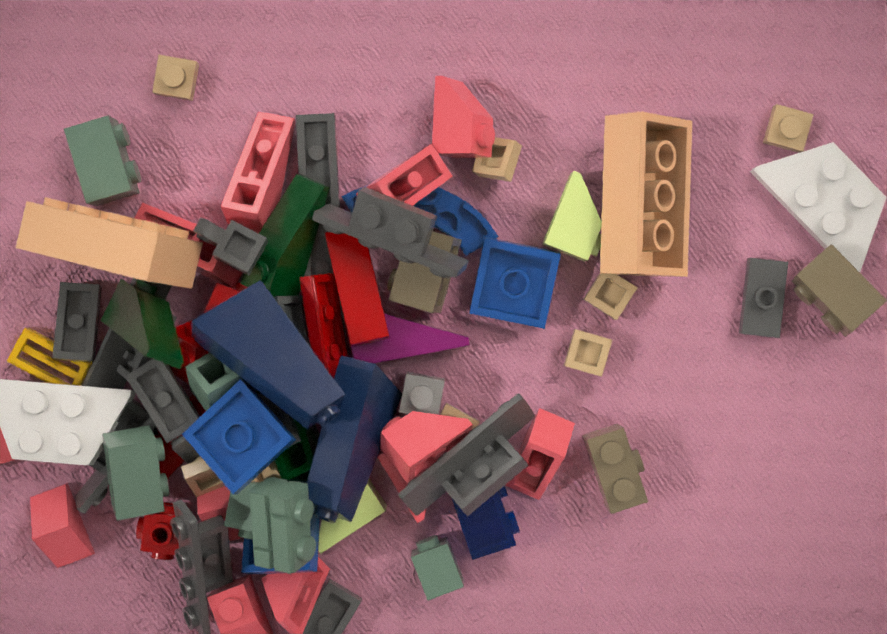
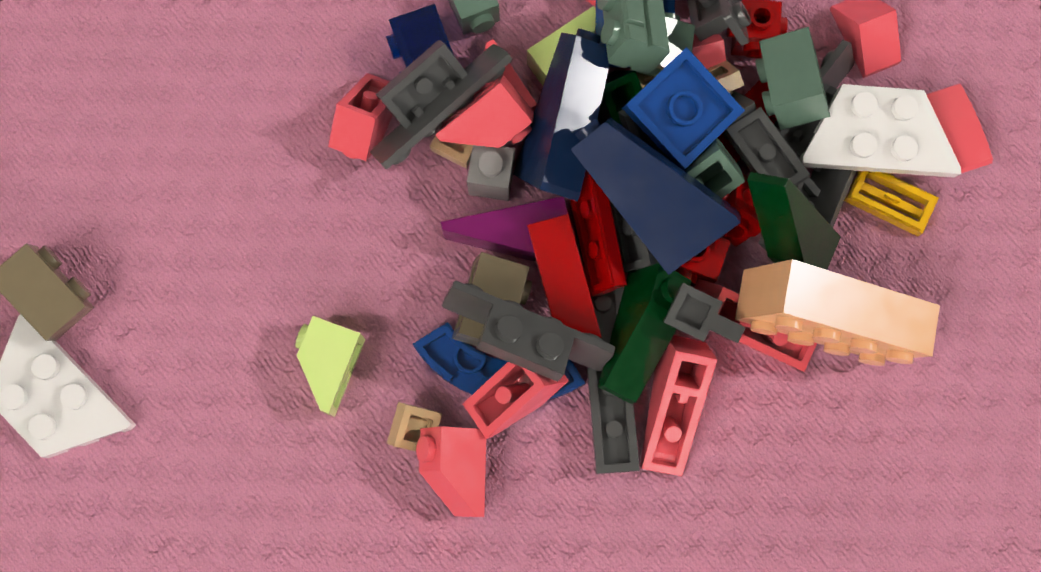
camera: 175 degrees right, 10 degrees down
dark grey plate [52,282,102,362] -> none
sand green brick [64,115,142,206] -> none
tan plate [152,55,199,101] -> none
blue plate [469,237,561,329] -> none
tan plate [564,329,612,377] -> none
dark tan brick [582,423,648,514] -> none
tan plate [583,274,637,320] -> none
light nougat brick [600,111,692,277] -> none
dark grey plate [739,258,788,338] -> none
tan plate [763,104,814,153] -> none

